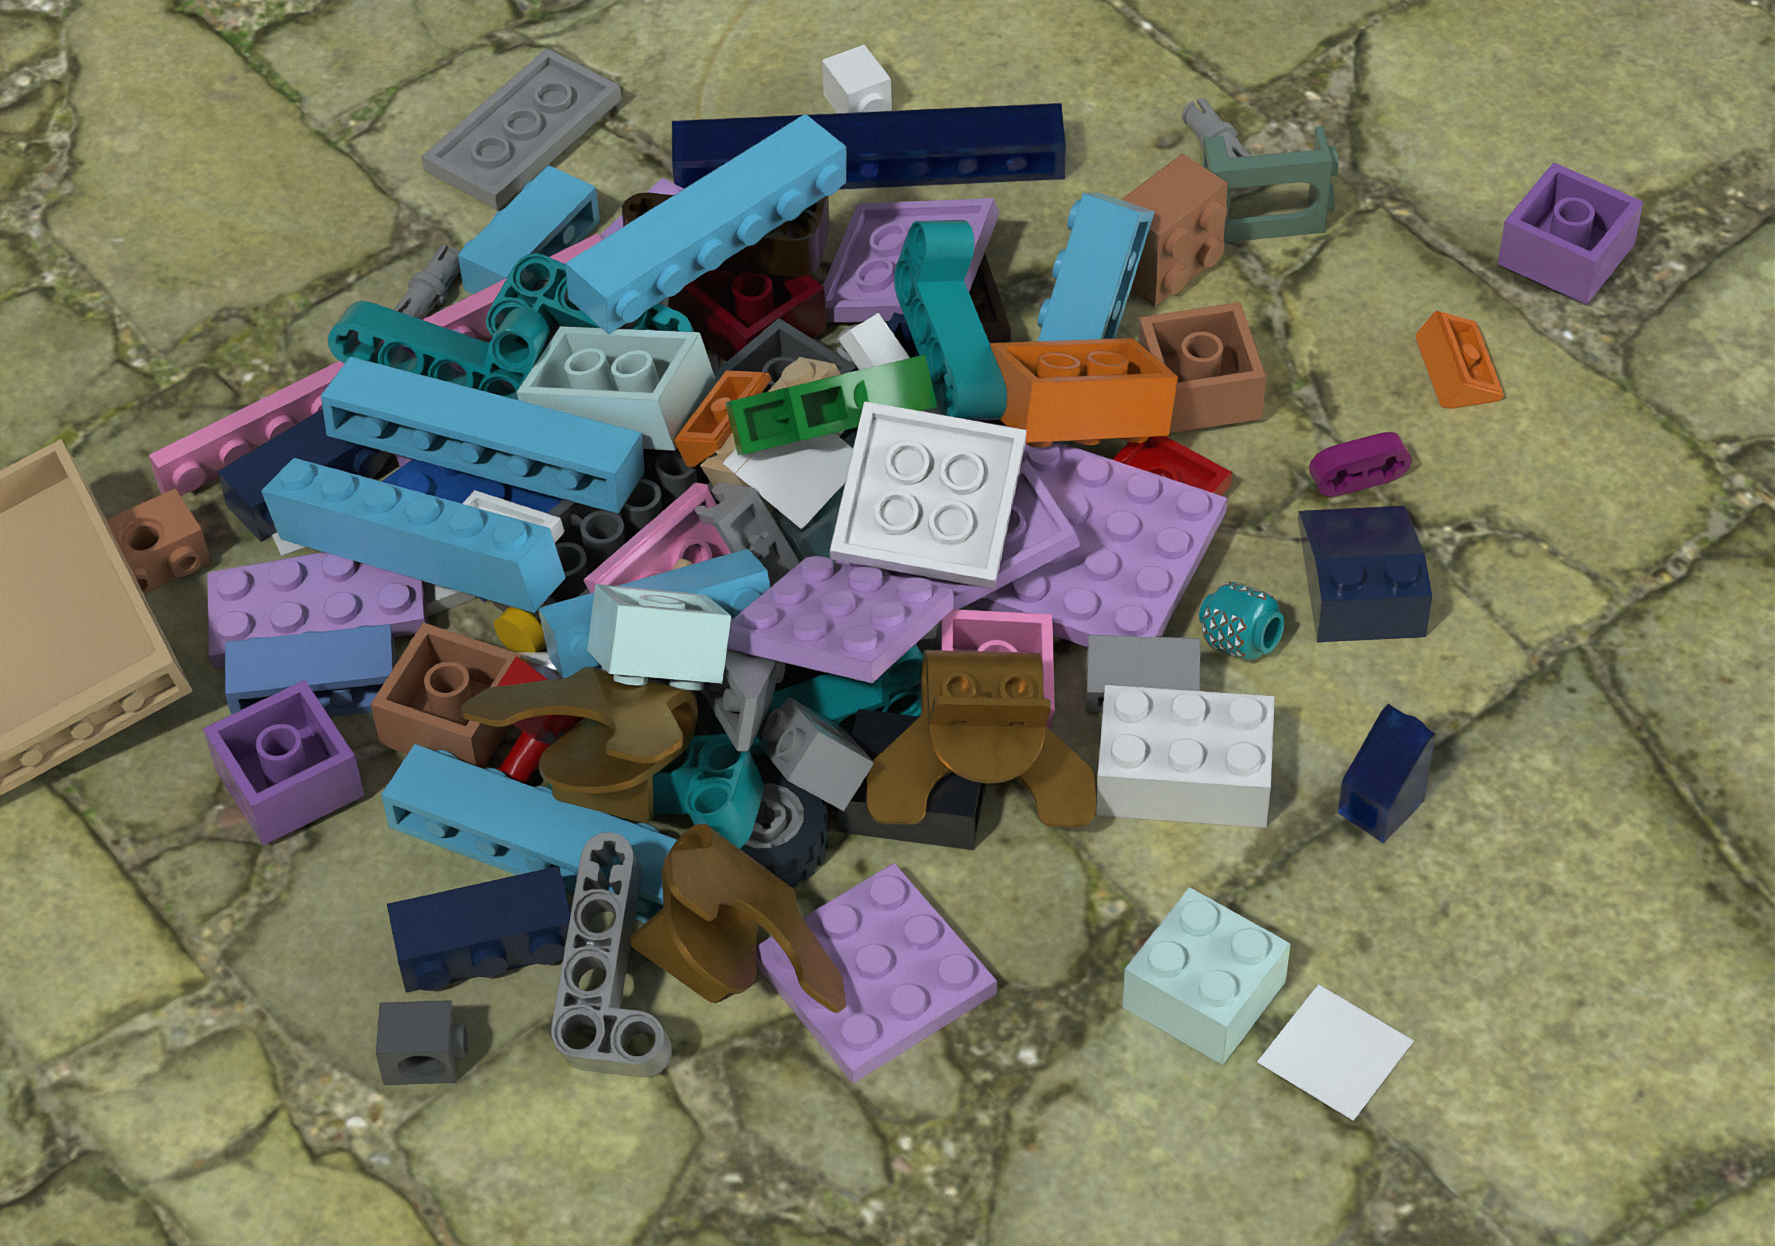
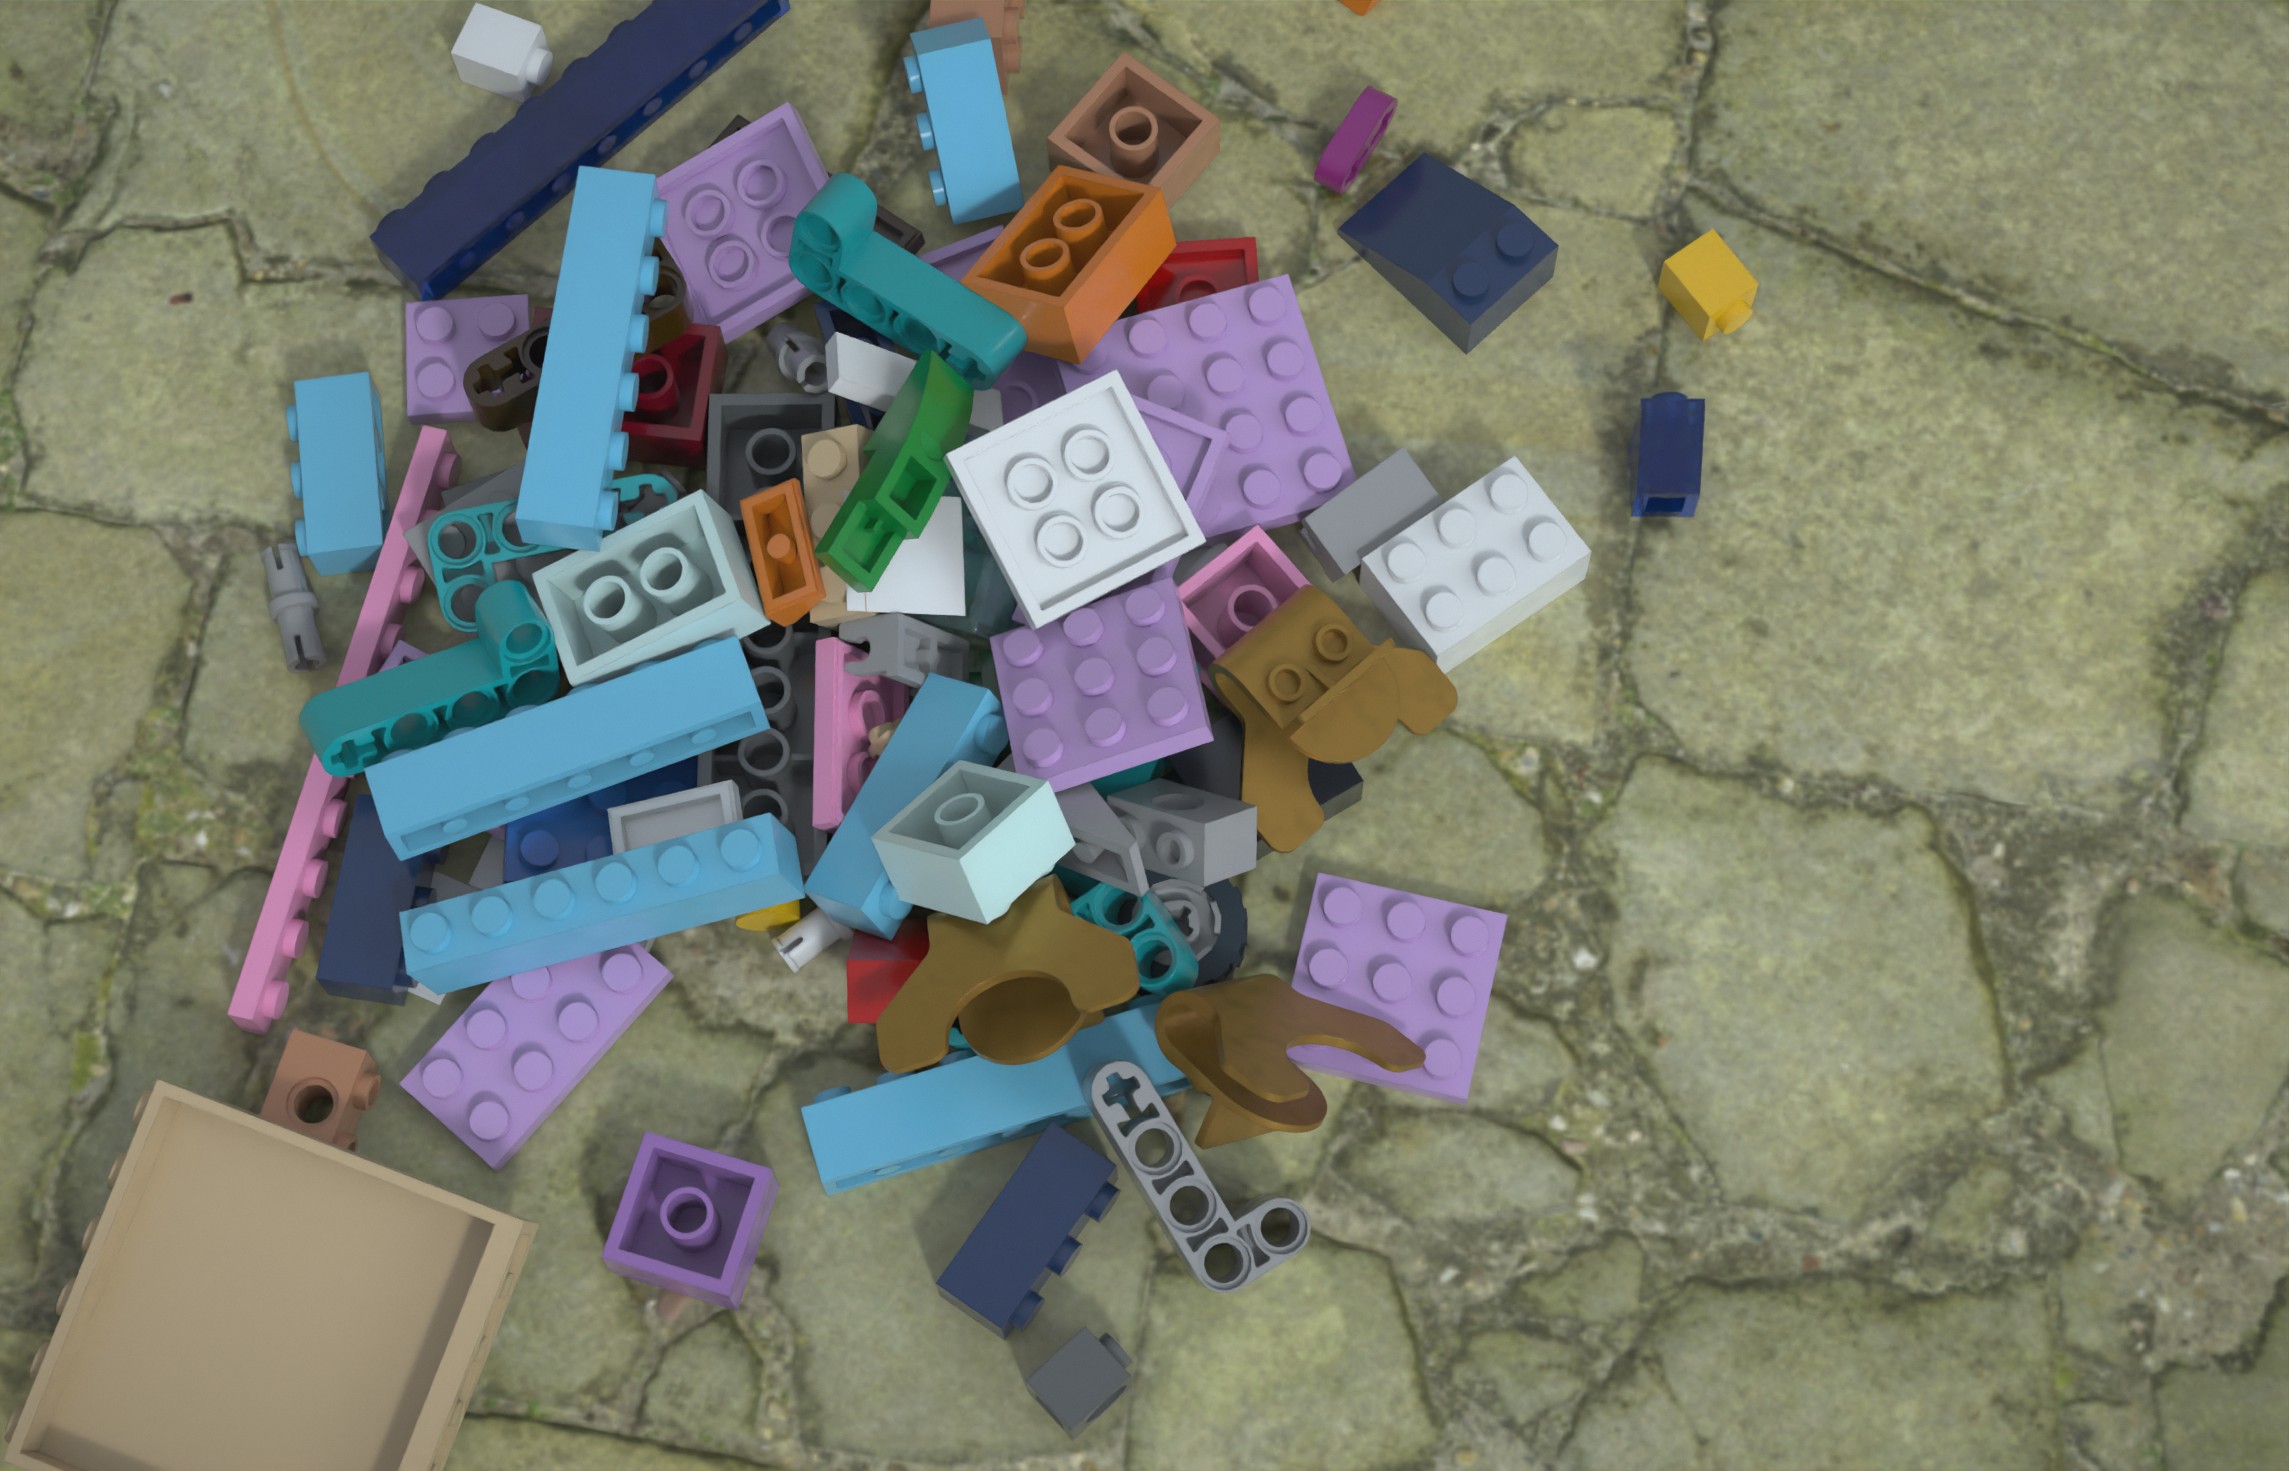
camera: 40 degrees left, 20 degrees up
medium blue brick [225,624,398,717] -> none
nougat brick [371,622,523,769] -> none
light grey plate [421,48,622,210] -> none
light aqua brick [1123,887,1290,1065] -> none
teal head [1199,582,1285,661] -> none
white sticker [1257,984,1414,1121] -> none
none -> yellow brick [1658,229,1759,342]

